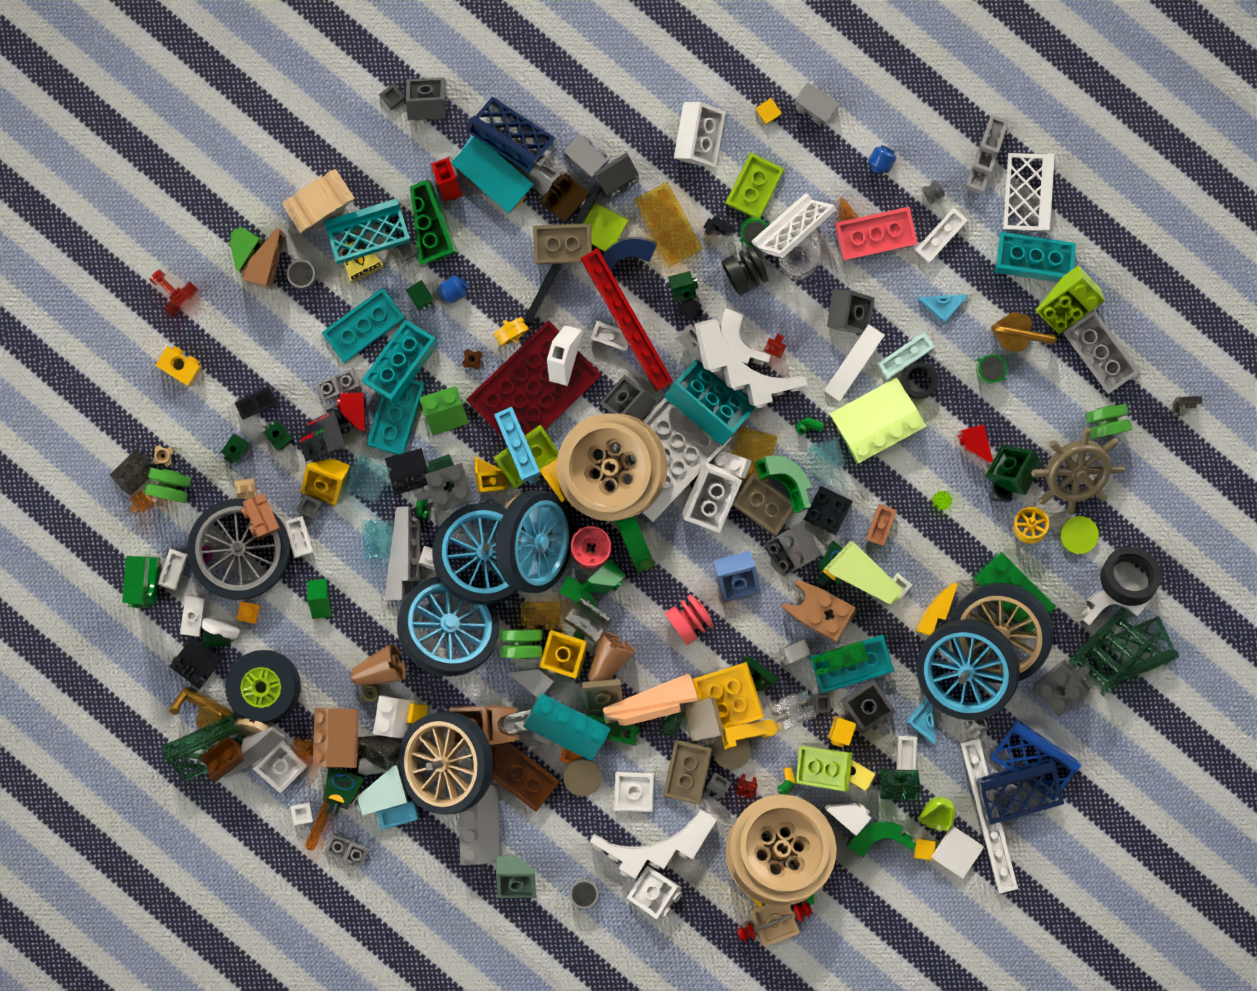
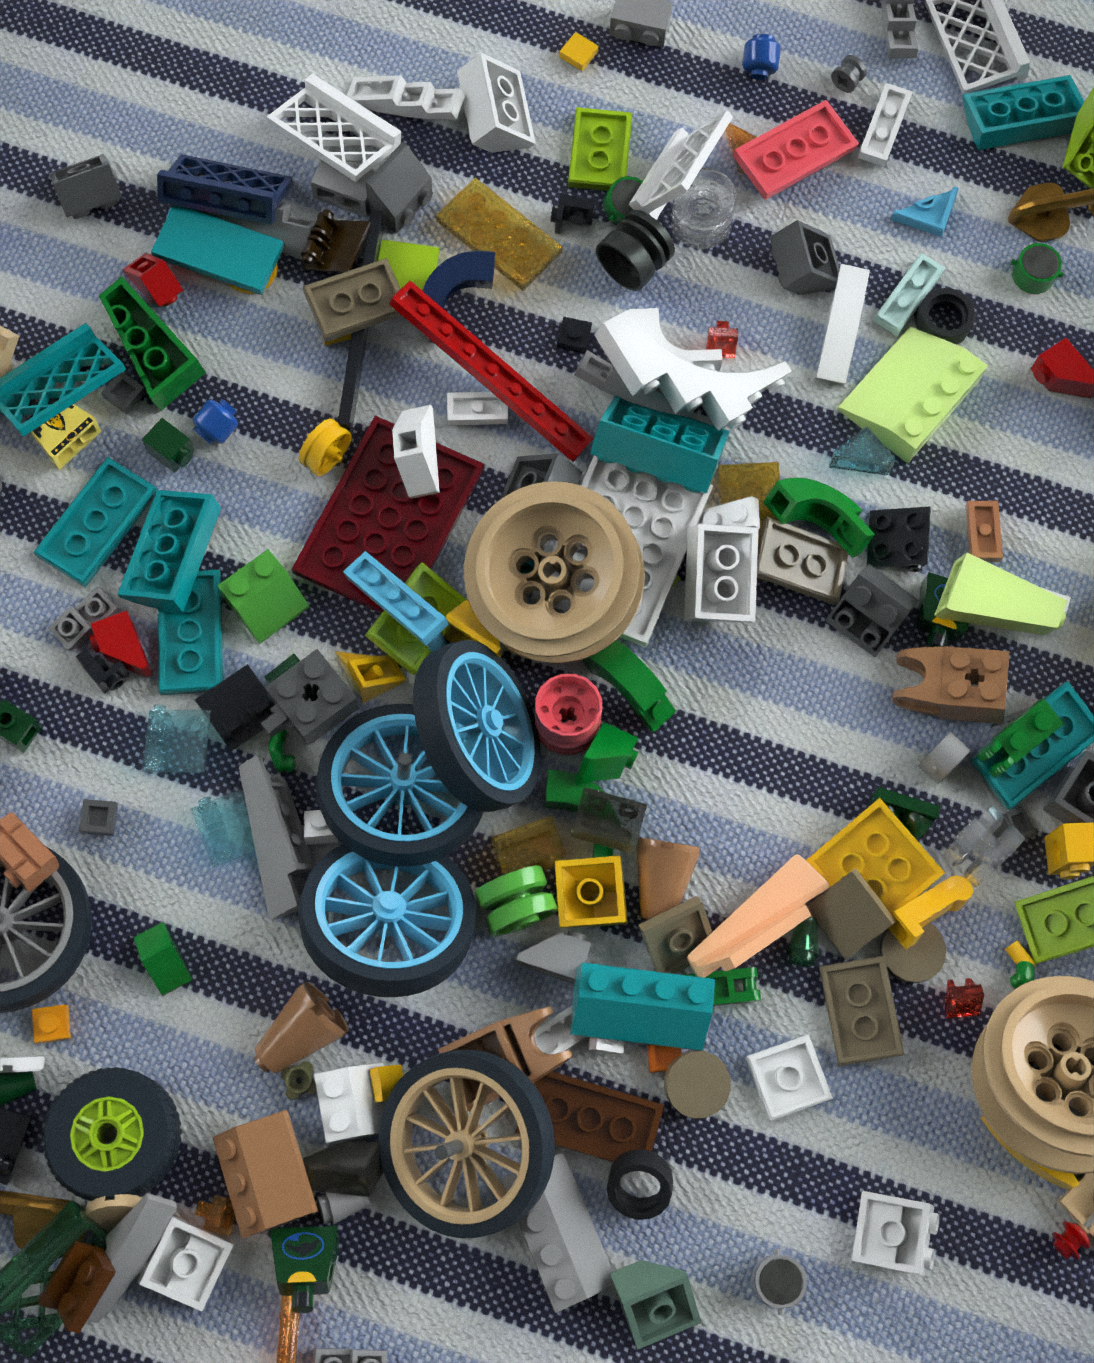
camera: 25 degrees left, 15 degrees down
white plate [284,516,314,558] -> none
white plate [290,802,314,825] -> none
black slope [300,411,346,462] -> none
yellow slope [300,458,350,506] -> none
light aqua slope [355,764,409,816] -> none
medium azure tile [377,801,420,830] -> none
dark grey tile [379,83,406,110] -> none
reddish brown plate [462,349,483,370] -> none
white arch [590,808,717,879] -> none
coral wheel [664,594,714,646] -> none
dark green brick [668,271,699,303] -> none
dark grey tile [706,772,731,799] -> none
medium blue slope [713,551,761,602] -> none
green arm [795,417,824,435] -> none
clear neon green tile [932,491,952,510] -> none
none -> white fence [267,74,402,182]
none -> white slope [347,75,465,120]
none -> black tyre [607,1149,673,1220]

